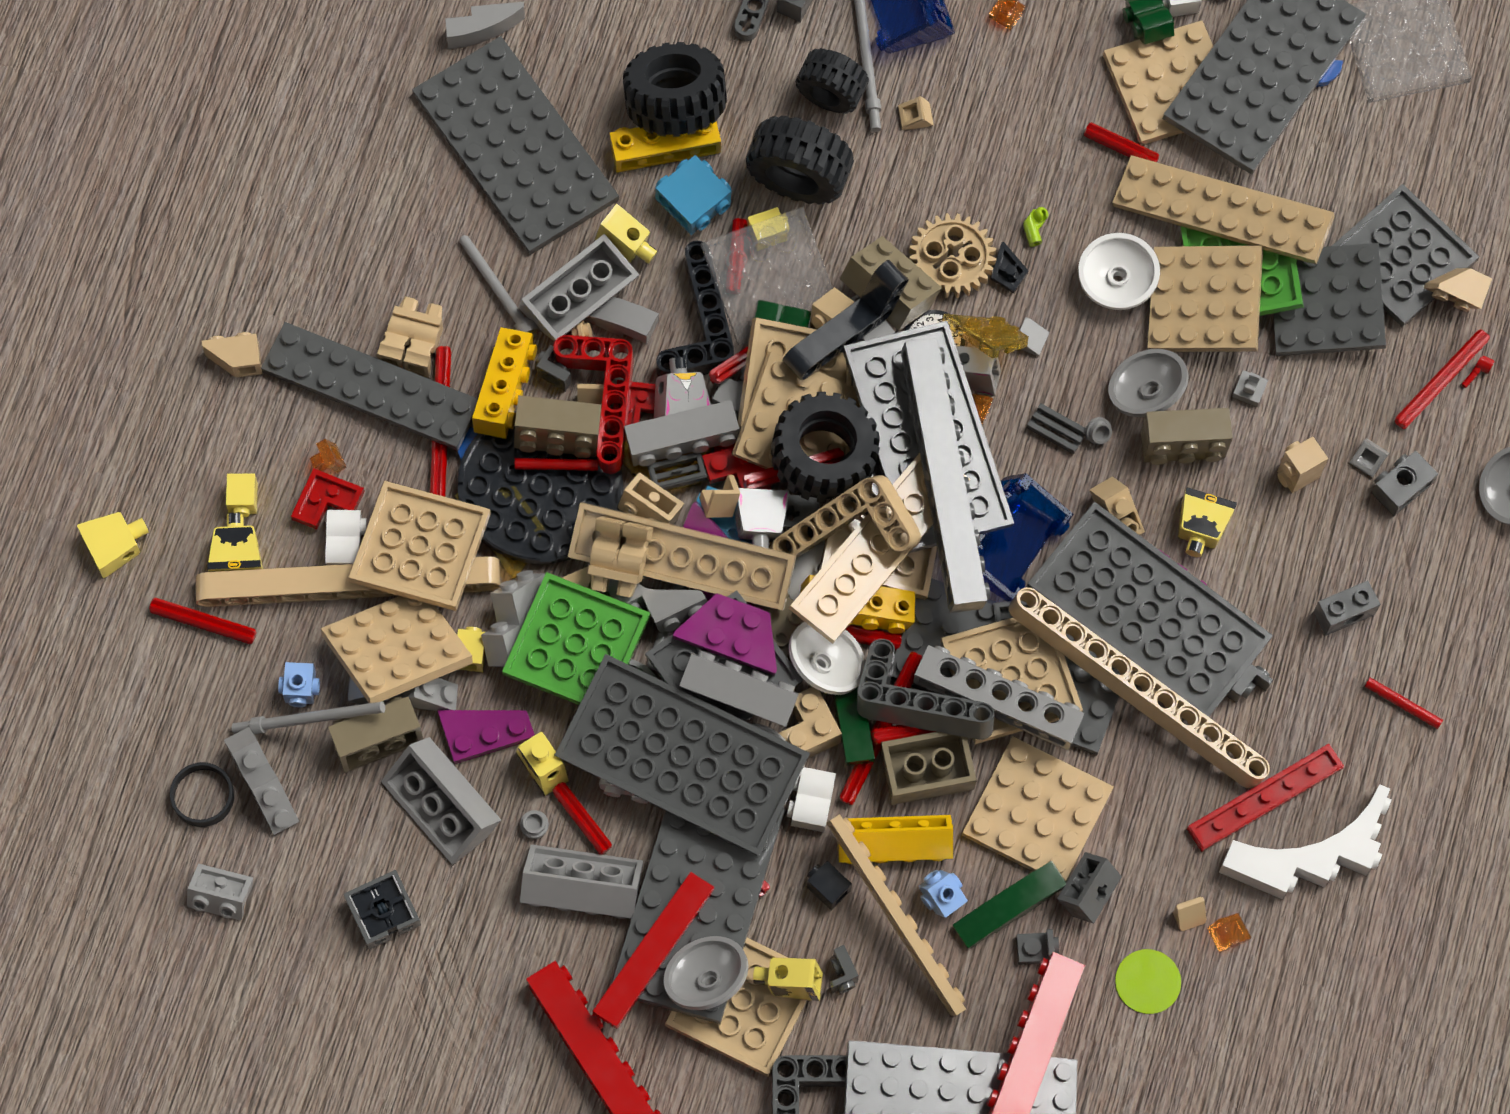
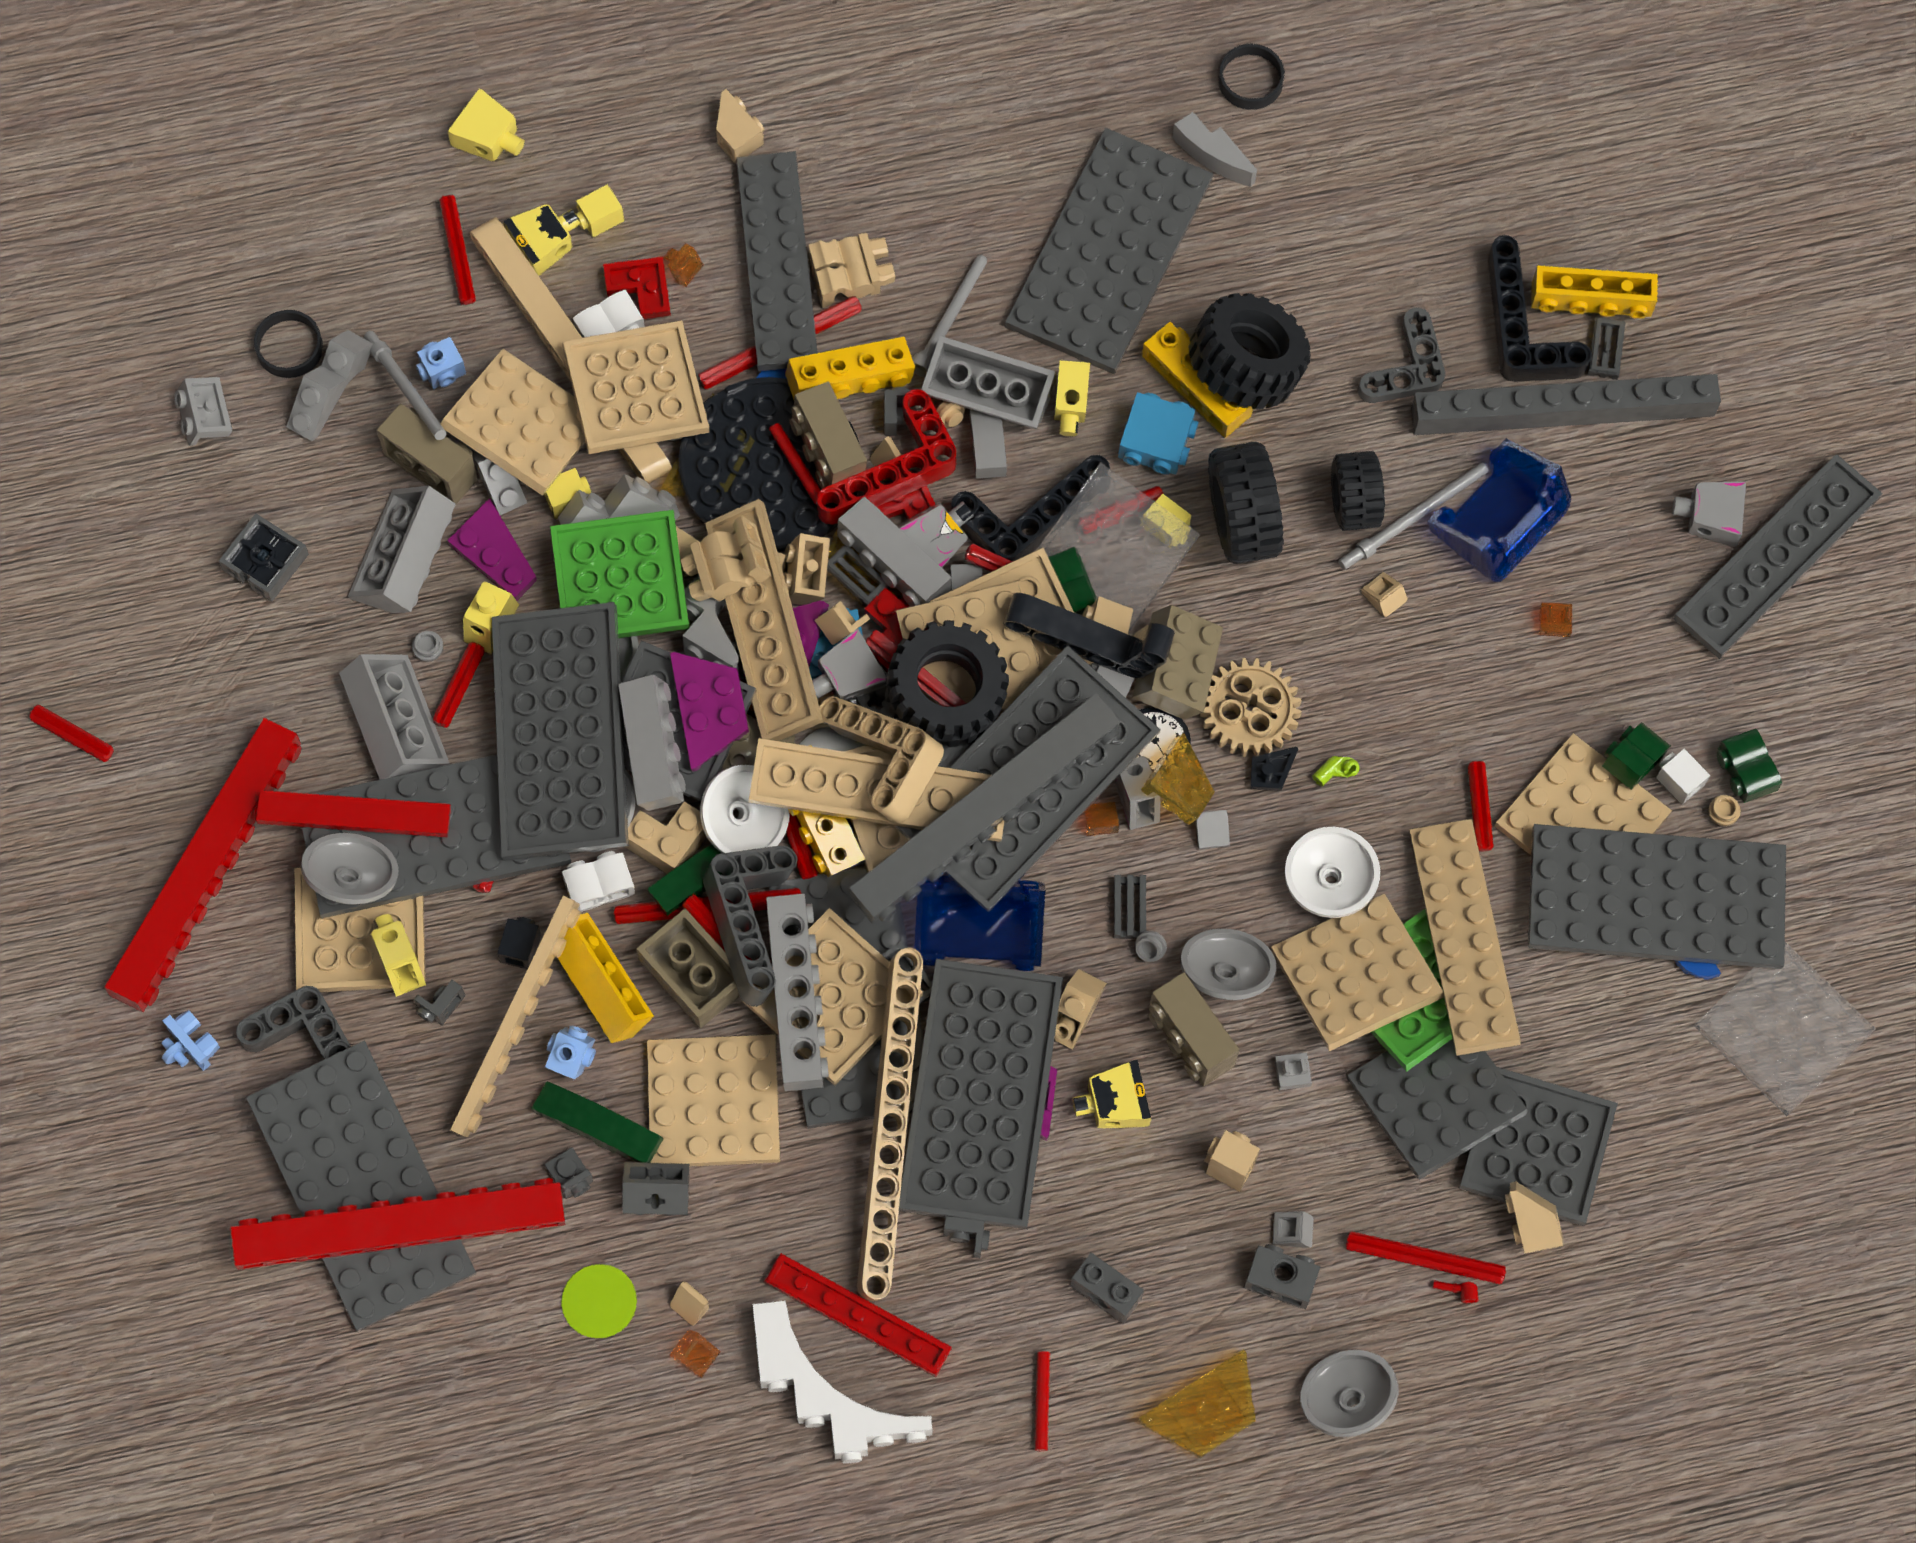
camera: 60 degrees right, 0 degrees up
none -> clear yellow wing [1138,1349,1256,1459]

